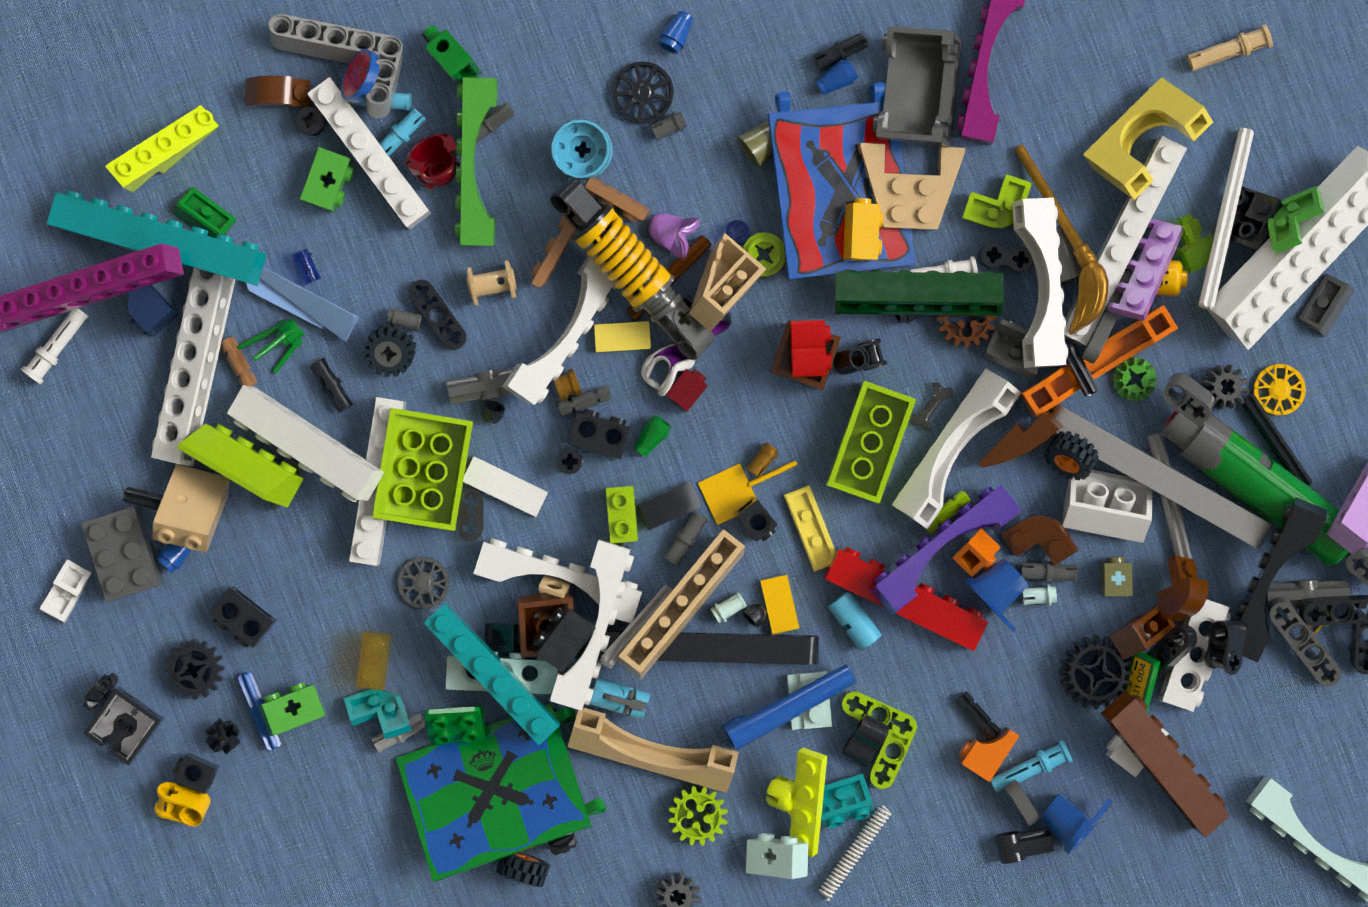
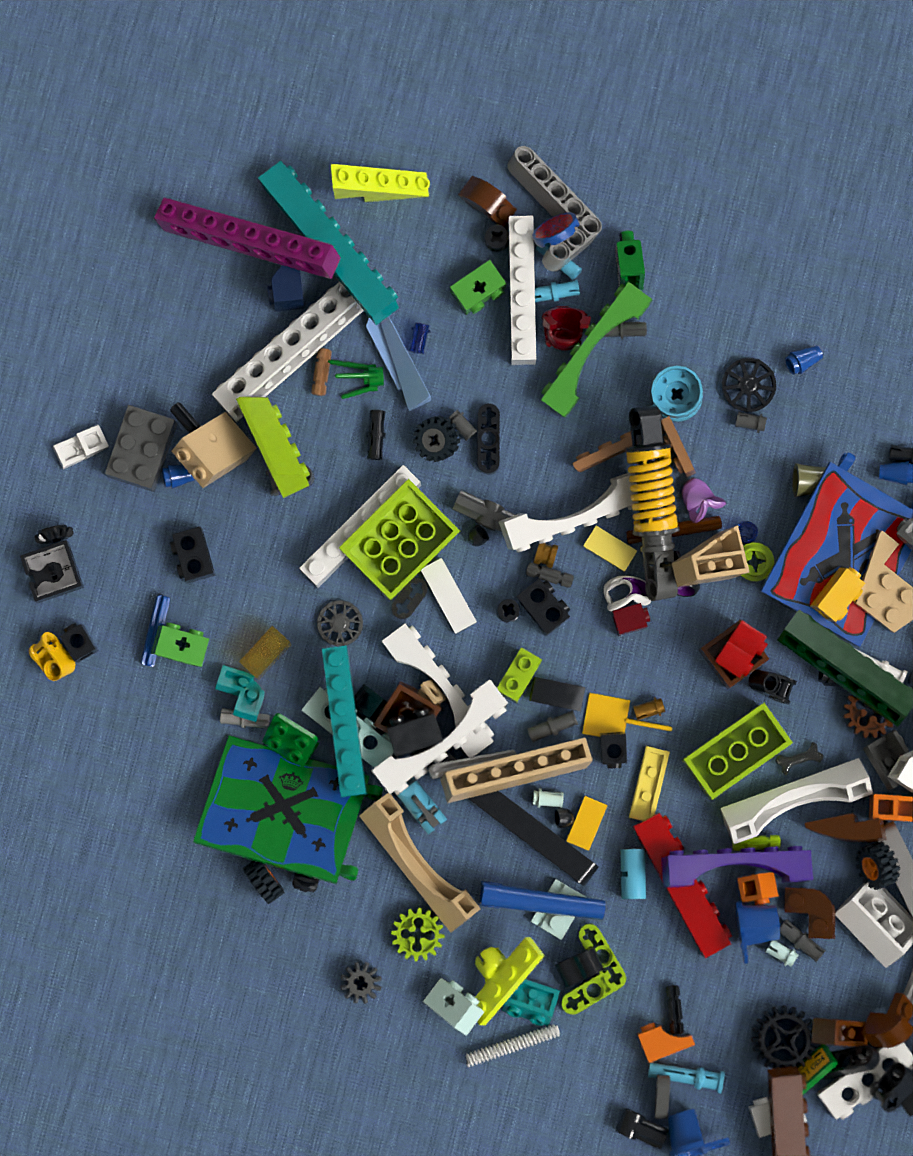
camera: 40 degrees right, 5 degrees down
white pin [21,308,89,384] -> none
black gear [164,639,226,700] -> none
green slope [173,186,237,238] -> none
black gear [205,718,241,755] -> none
white brick [227,385,384,502] -> none
tan hose [467,260,517,306] -> none
green cone [634,414,672,457] -> none
olive brick [1100,557,1133,597] -> none

